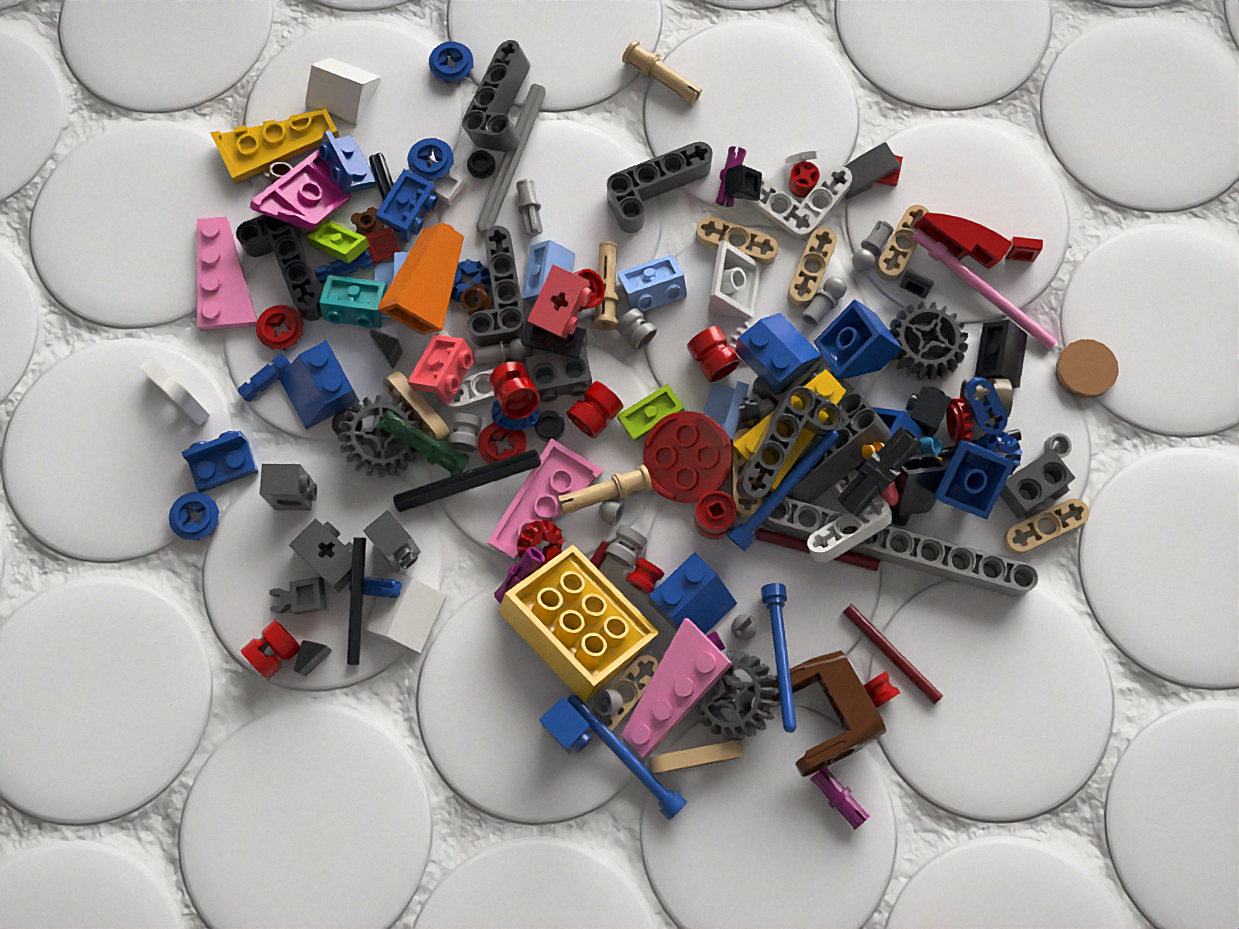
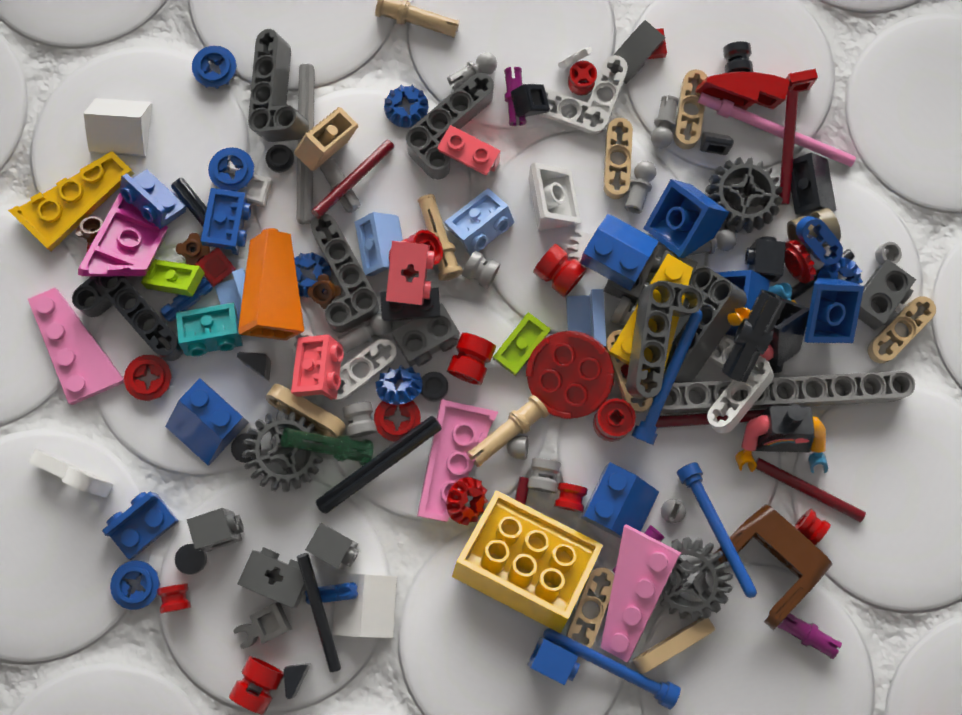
camera: 25 degrees left, 5 degrees up
blue axle [237,354,291,402] -> none
red wheel [489,362,540,419] -> none
magenta pin [494,547,545,603] -> none
light grey hinge [594,689,623,716] -> none
tan beam [696,217,778,265] -> none
black plate [738,397,761,428] -> none
medium nougat tile [1056,339,1119,398] -> none
none -> red wheel [157,583,191,614]
none -> black tile [175,544,207,575]
none -> tan brick [294,107,359,171]
none -> dark red bar [311,139,394,219]
none -> blue gear [384,84,429,128]
none -> coral bracket [438,125,500,175]
none -> light grey pin [447,53,497,91]
none -> light grey pin [686,229,737,257]
none -> black wheel [723,41,753,73]
none -> torso [735,404,828,473]
none -> dark red bar [779,90,799,205]

